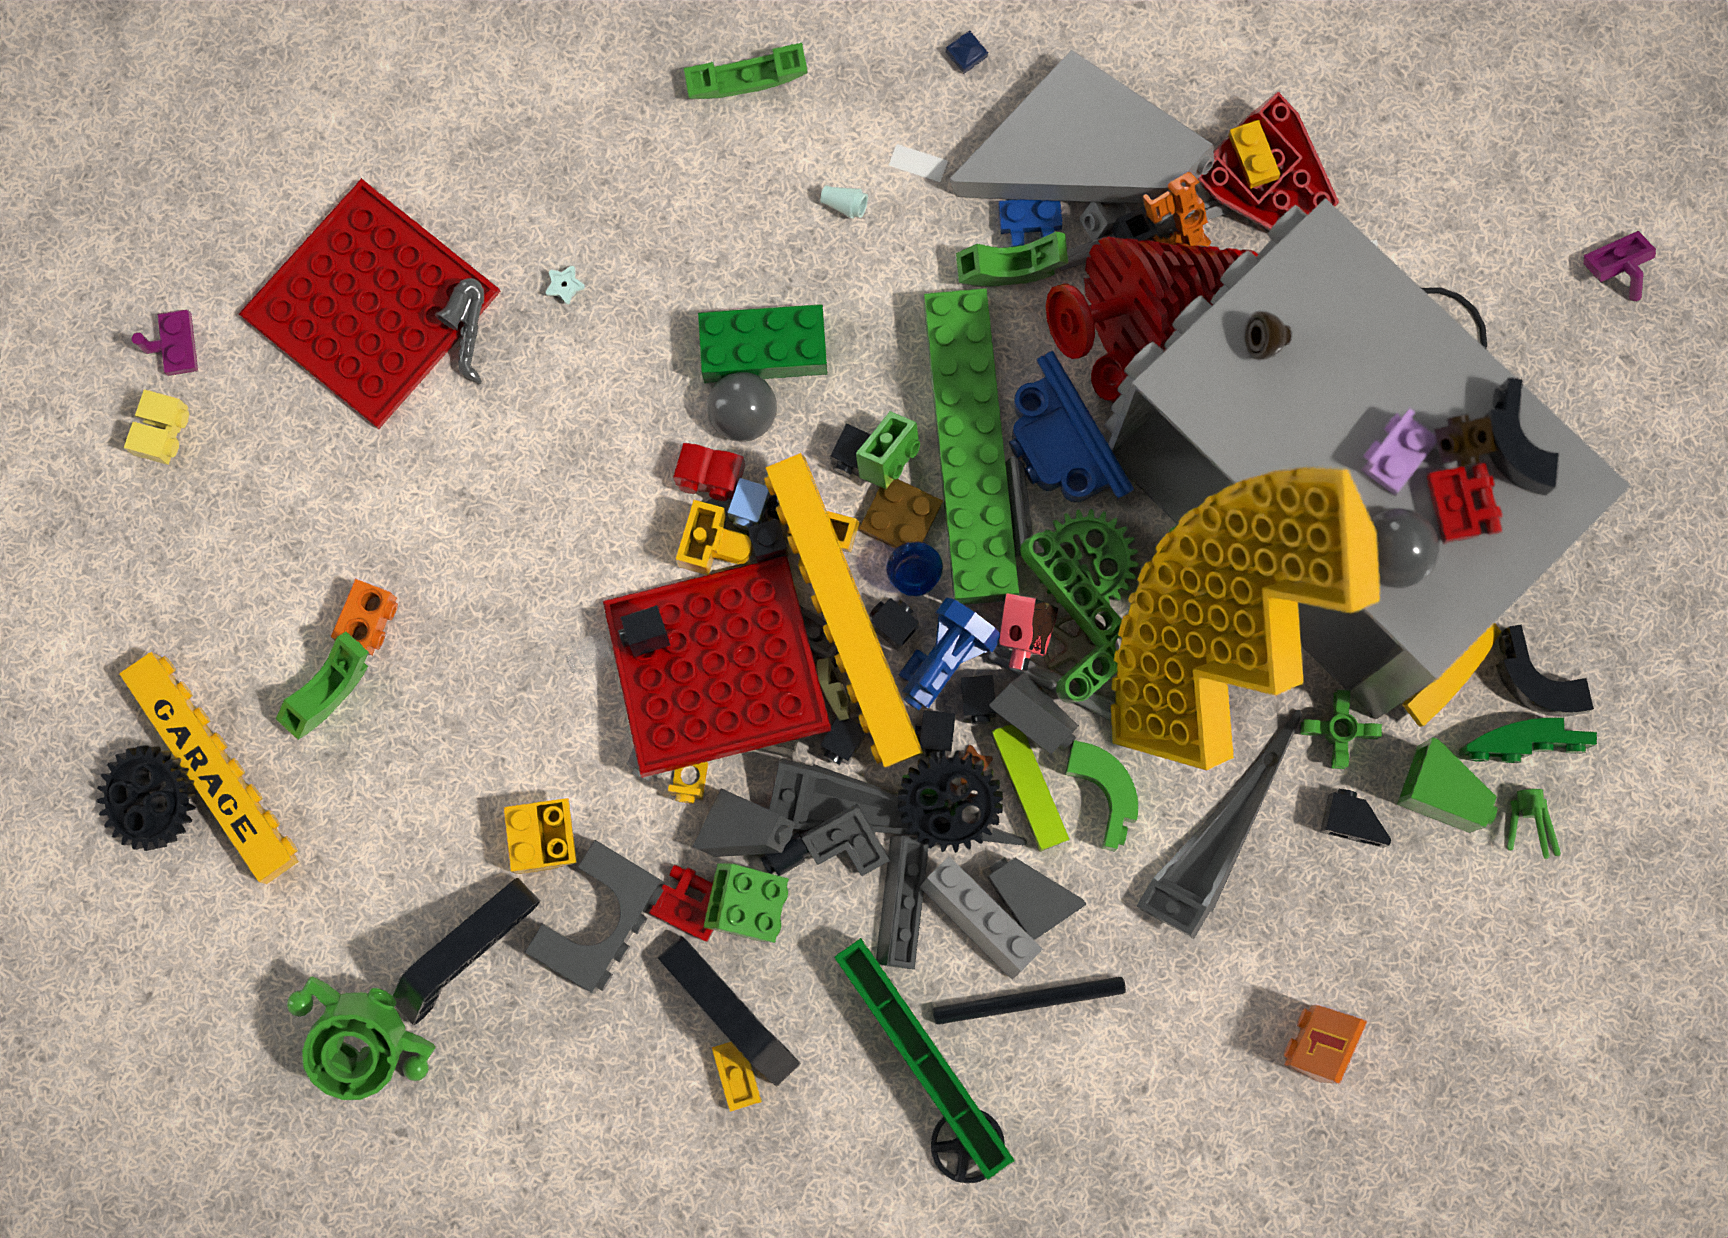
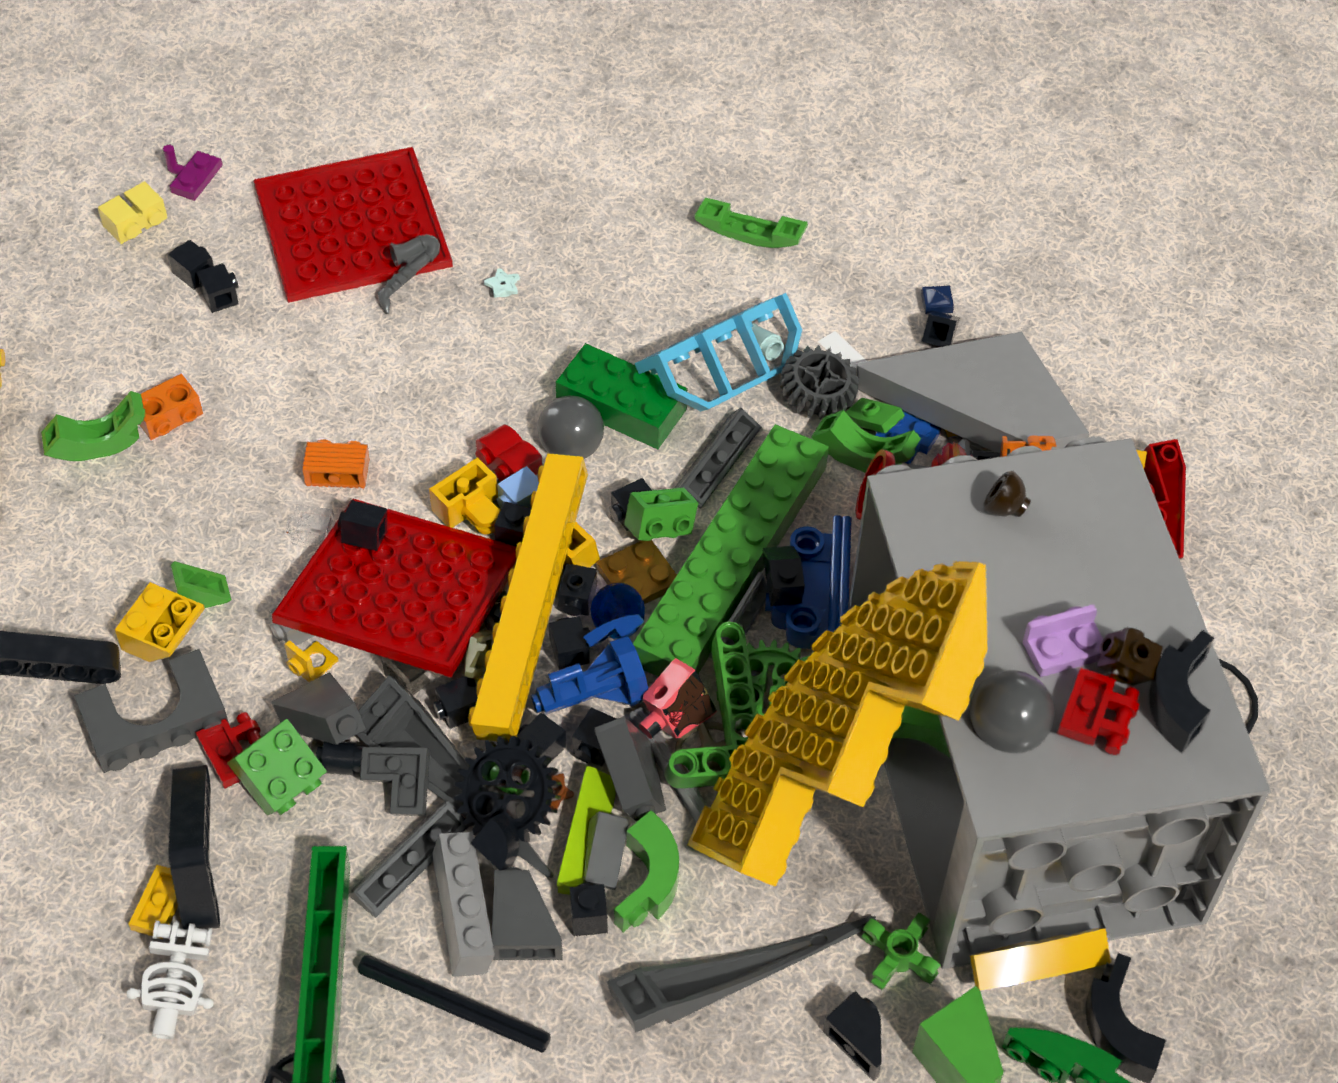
camera: 30 degrees right, 25 degrees down
none -> white torso [127,920,214,1040]
none -> black brick [168,239,214,290]
none -> bright green slope [171,561,232,608]
none -> black brick [196,263,239,313]
none -> orange brick [303,439,370,489]
none -> black brick [470,813,519,871]
none -> black brick [557,563,597,616]
none -> black brick [570,883,608,937]
none -> blue slope [583,614,644,647]
none -> dark grey slope [583,812,628,890]
none -> medium azure plate [635,293,802,412]
none -> dark grey slope [675,407,762,508]
none -> black slope [762,546,805,606]
none -> dark grey gear [780,345,859,420]
none -> bright green plate [846,397,905,434]
none -> black brick [922,310,960,347]

